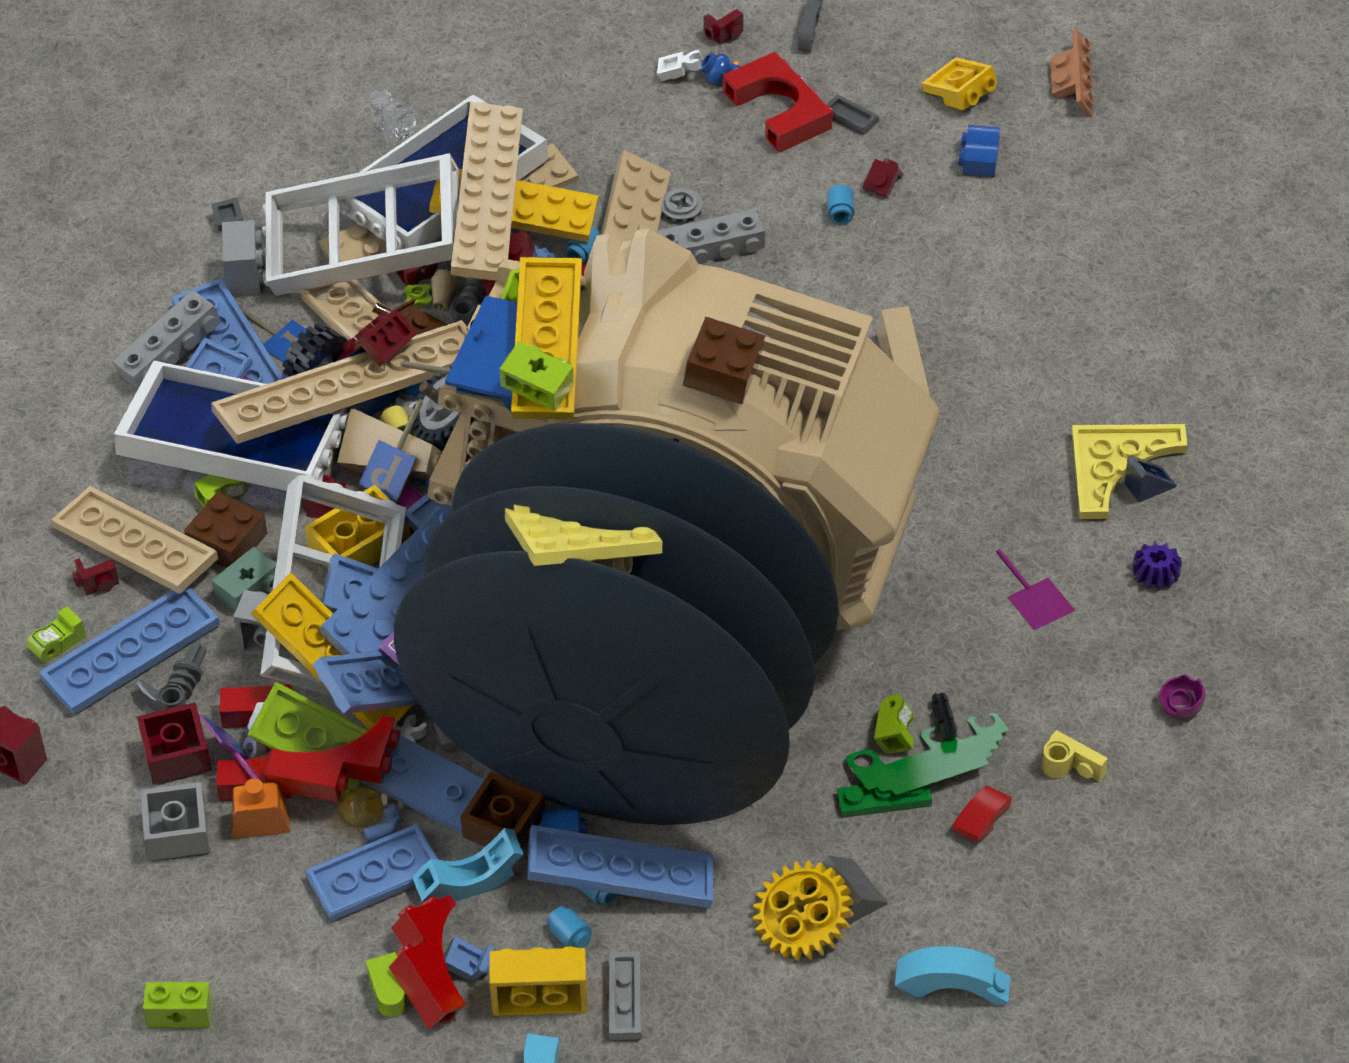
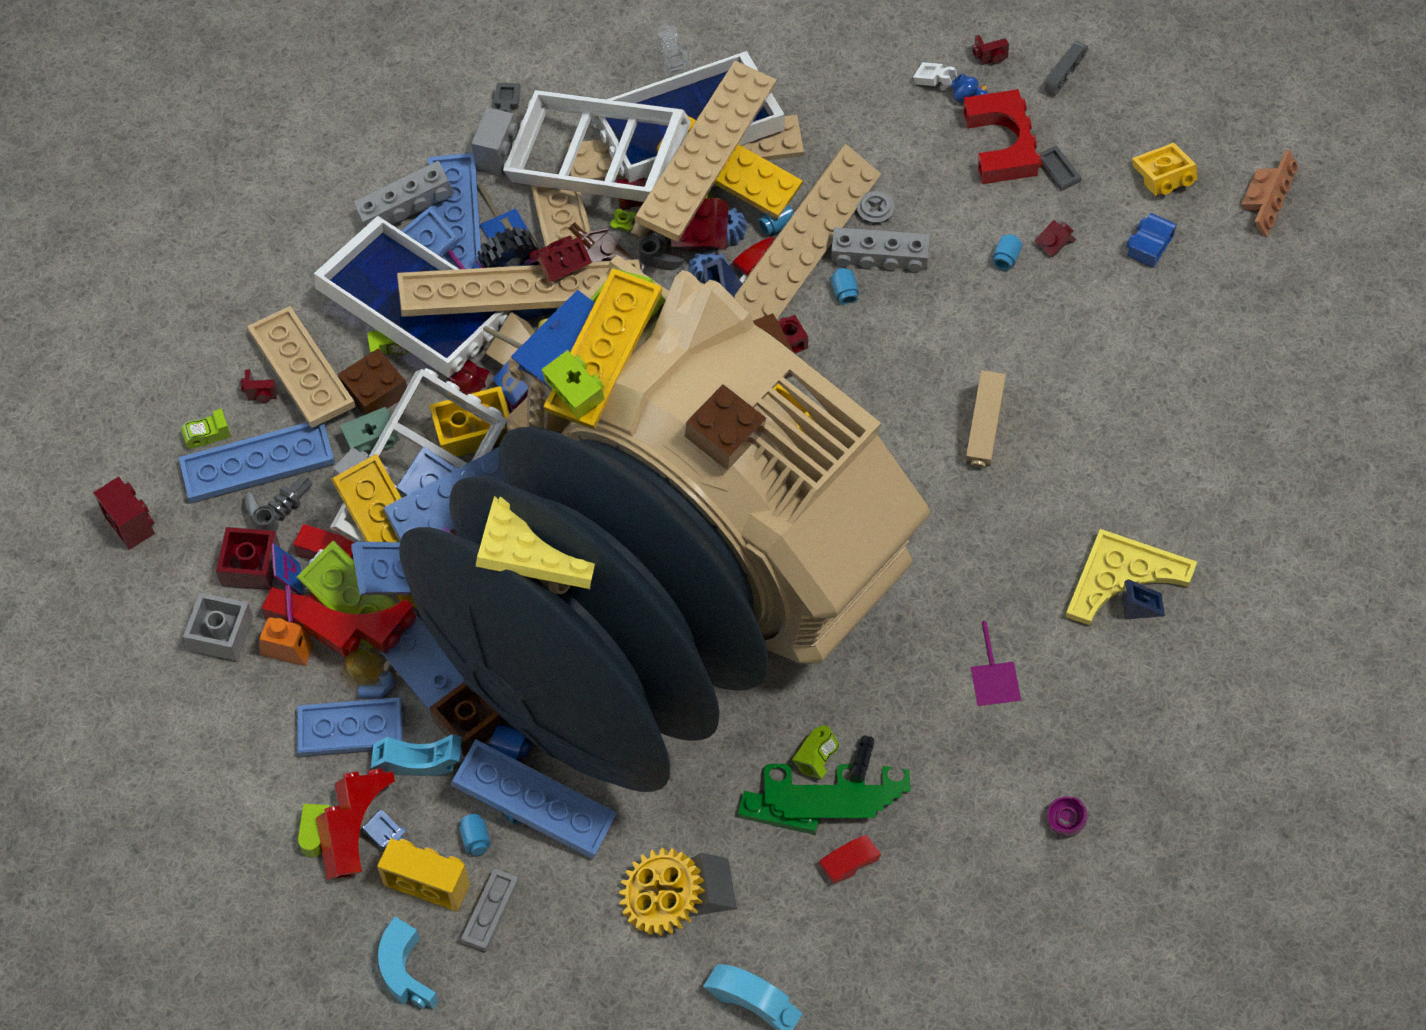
camera: 25 degrees right, 10 degrees up
lime brick [143,982,213,1028] -> none
light yellow plate [1042,730,1108,782] -> none
dark purple gear [1132,541,1182,591] -> none

